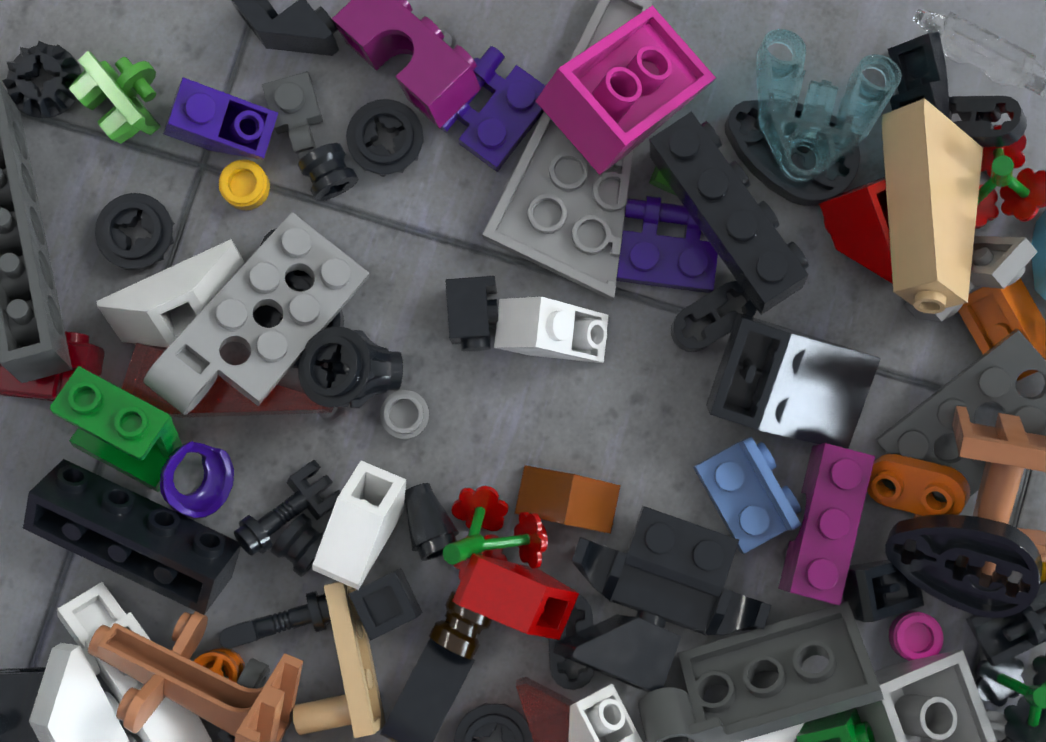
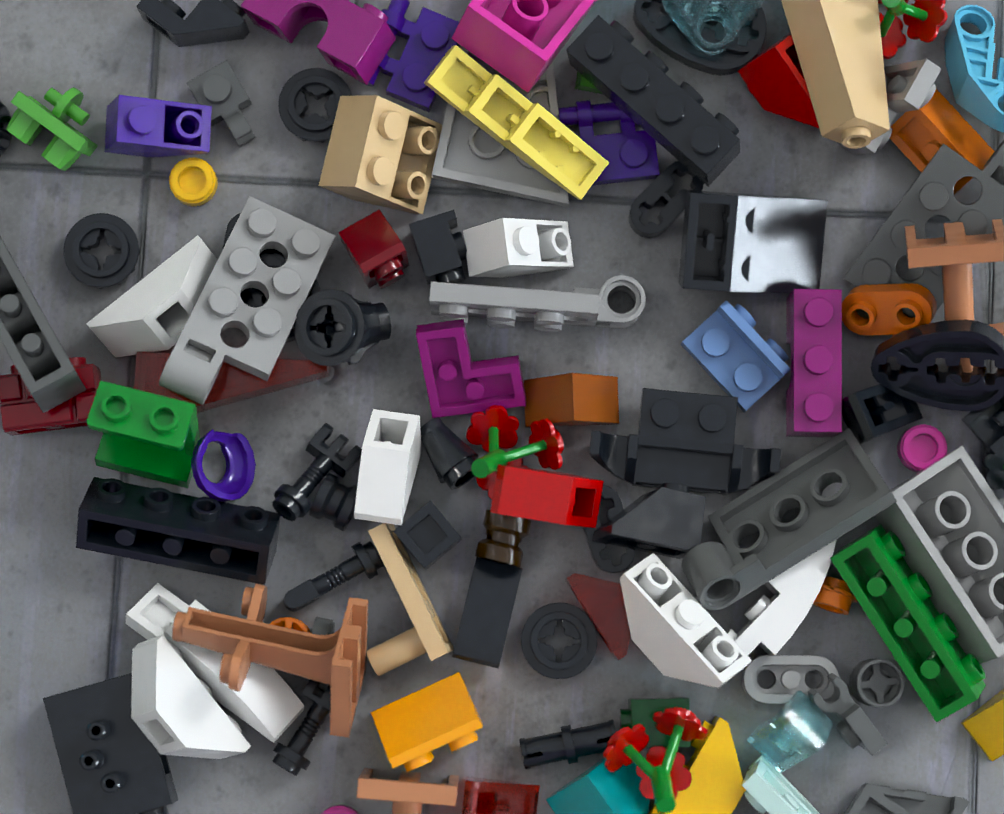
camera: 20 degrees left, 0 degrees up
black wheel [298,143,359,201] -> none
light grey plate [380,390,430,439] -> none
none -> tan slope [319,95,443,215]
none -> dark red slope [338,209,409,289]
none -> magenta plate [416,319,526,418]
none -> light yellow slope [424,45,609,200]
none -> light grey hinge [429,275,646,332]

